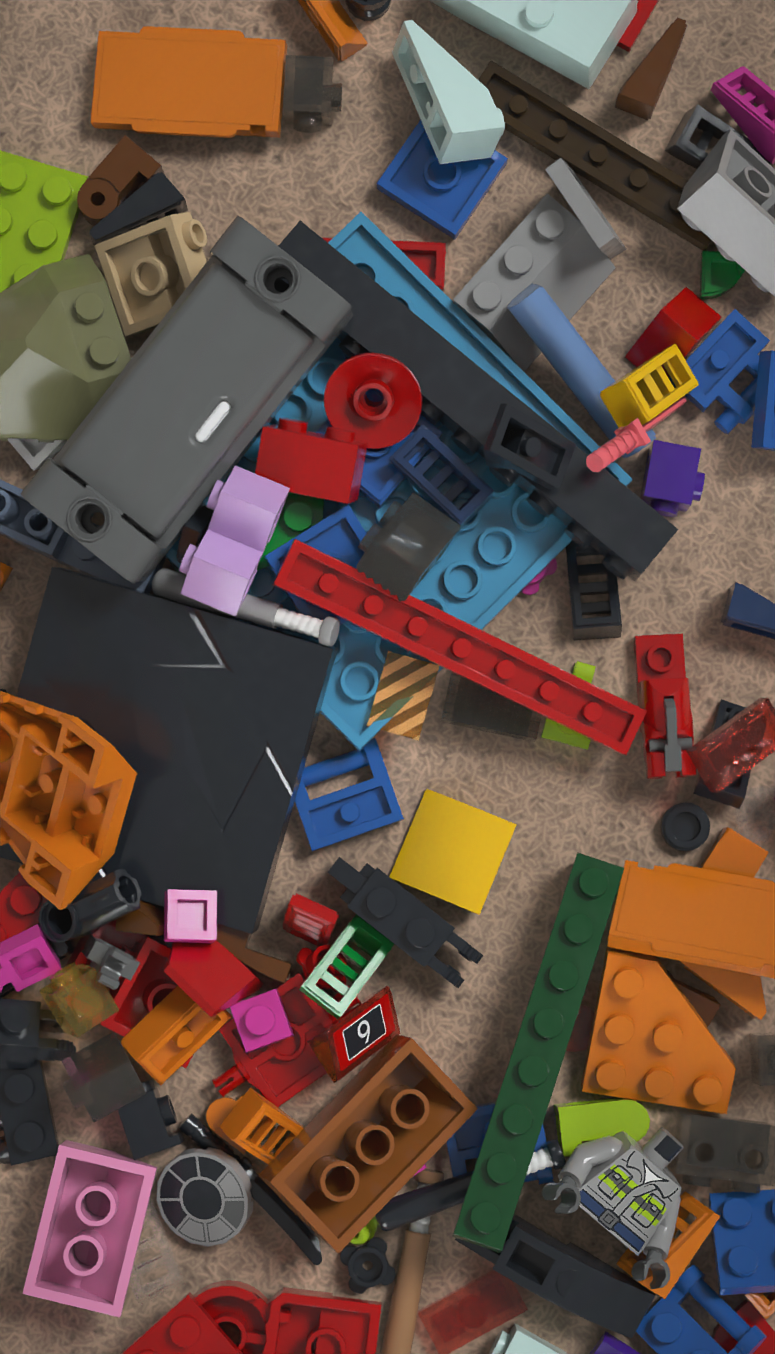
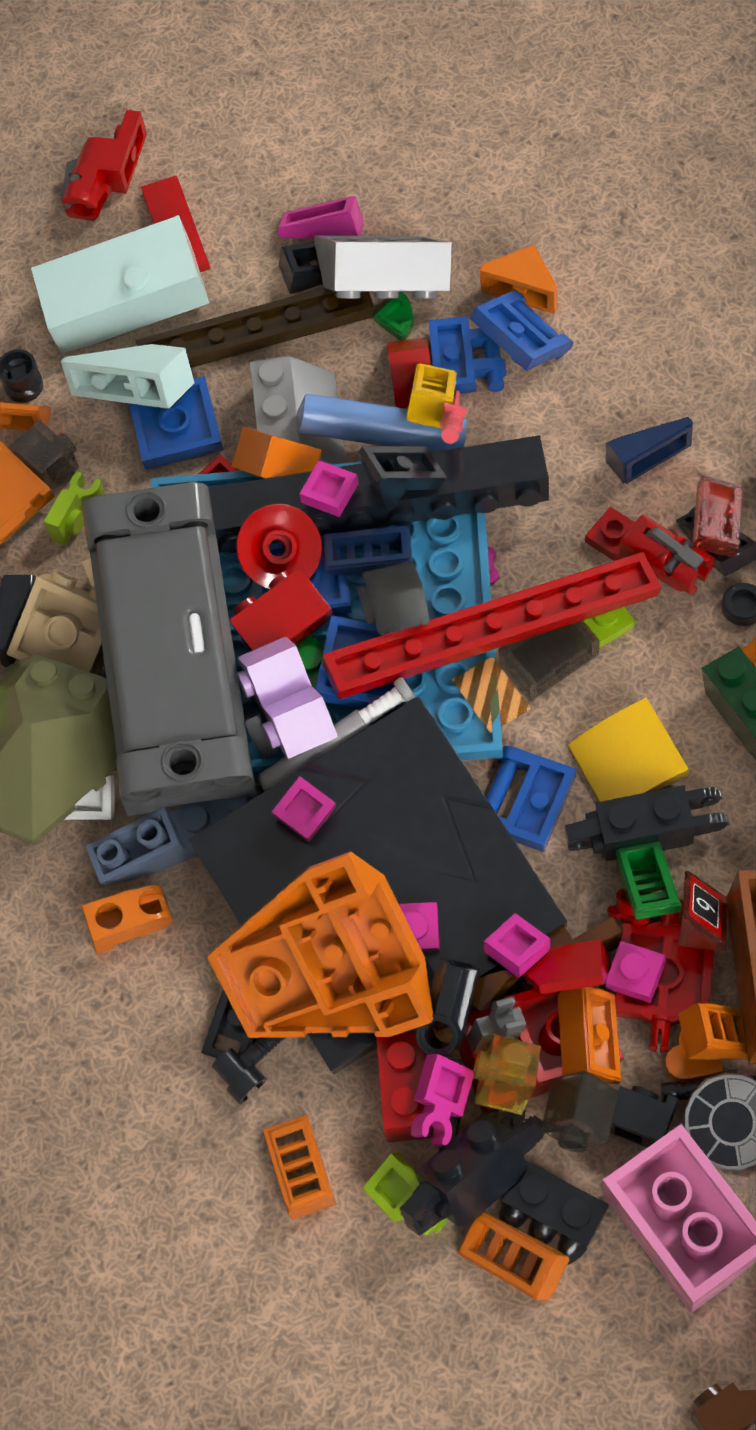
camera: 35 degrees left, 20 degrees down
red slope [282,893,340,947] -> none
light grey tile [545,158,627,259] -> none
black slope [565,540,622,641] -> none
reddish brown slope [615,17,687,120] -> none
dark purple brick [640,440,705,517] -> none
none -> lime plate [44,472,104,545]
none -> orange slope [231,426,323,478]
none -> dark pink plate [272,776,337,842]
none -> dark pink plate [299,460,359,517]
none -> dark pink plate [399,902,440,952]

